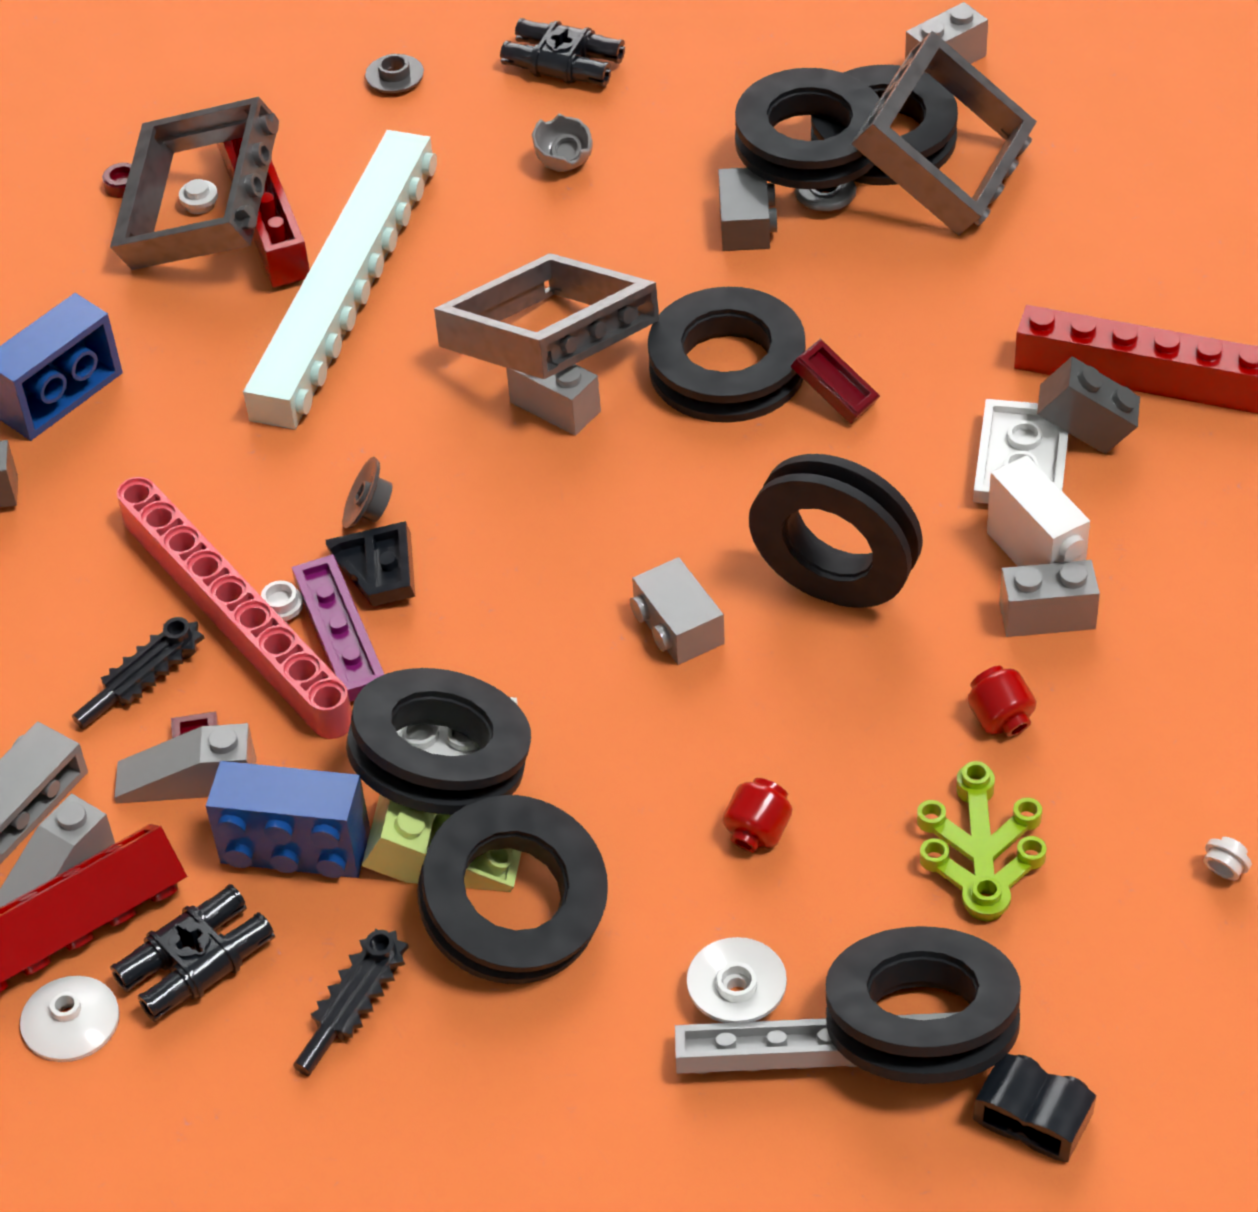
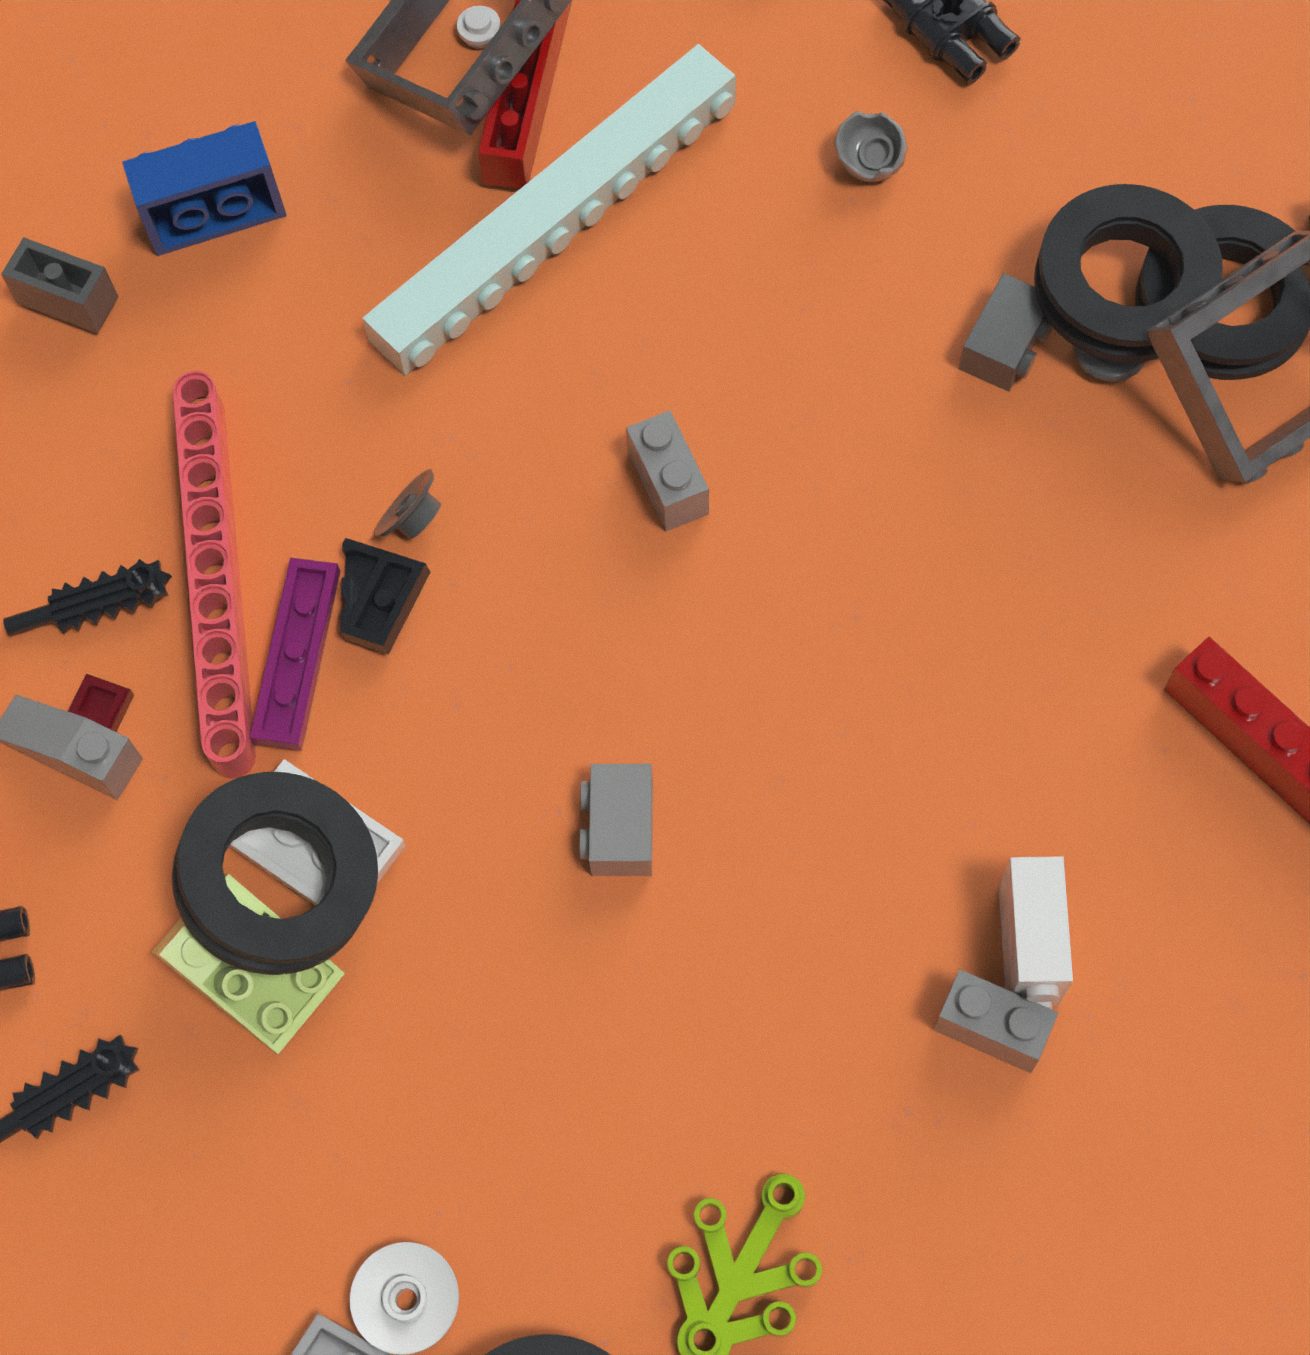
camera: 30 degrees right, 20 degrees up
blue brick [206,761,370,878] -> none
white plate [261,580,303,621] -> none
black tyre [417,795,608,984] -> none
flat silver window [434,253,659,379] -> none
black tyre [648,287,806,423] -> none
red head [723,778,793,852] -> none
black tyre [749,454,923,608] -> none
dark red tile [790,338,880,424] -> none
red head [968,665,1037,737] -> none
white plate [973,399,1068,504] -> none
dark grey brick [1037,357,1140,454] -> none

